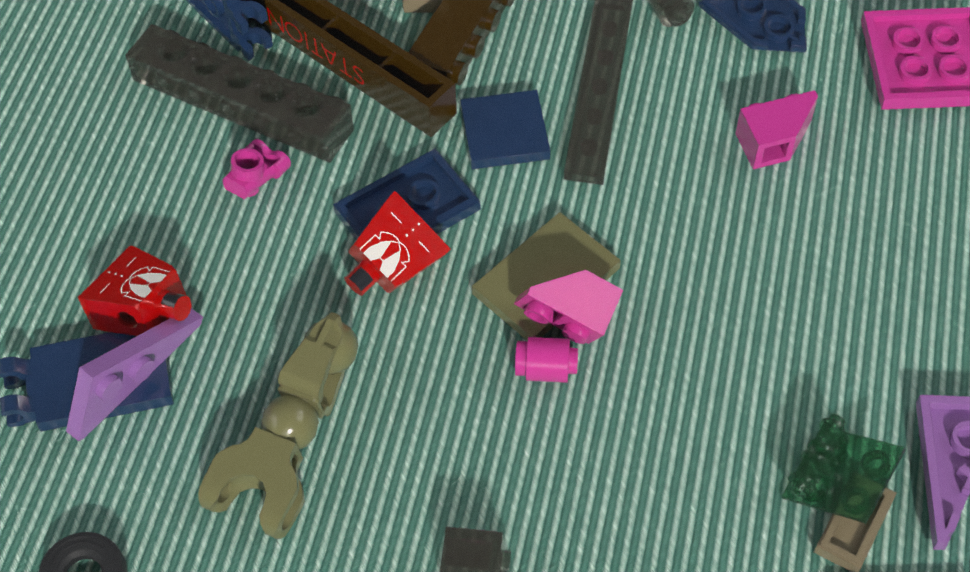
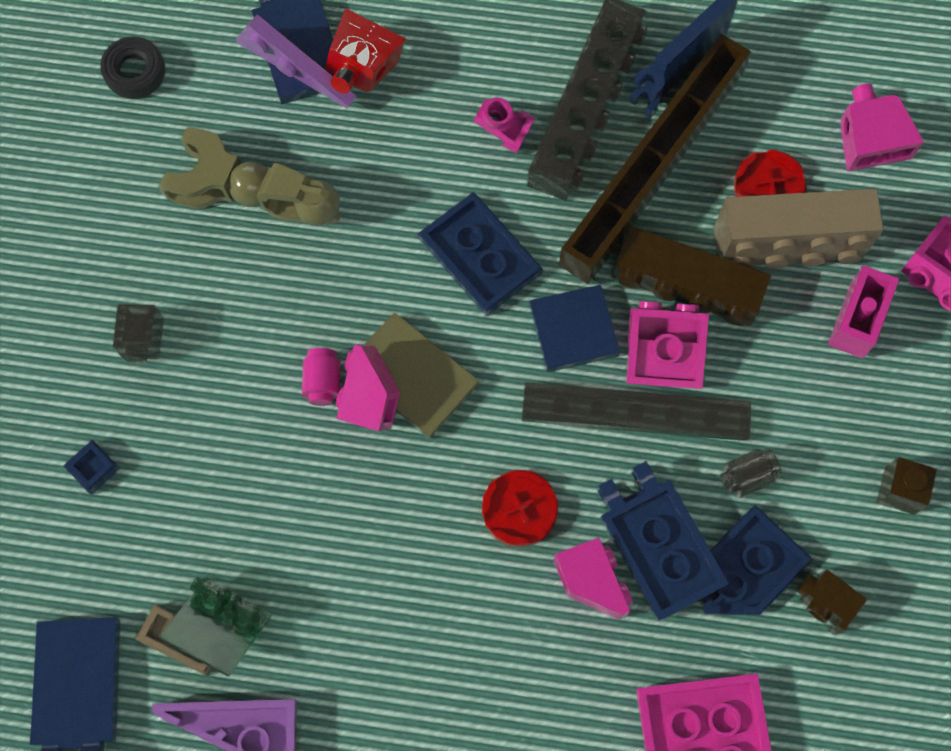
camera: 85 degrees right, 15 degrees up
red torso [344,191,451,296] -> none
none -> red tile [482,469,559,548]
none -> dark blue tile [598,461,729,622]
none -> dark pink plate [626,301,709,389]

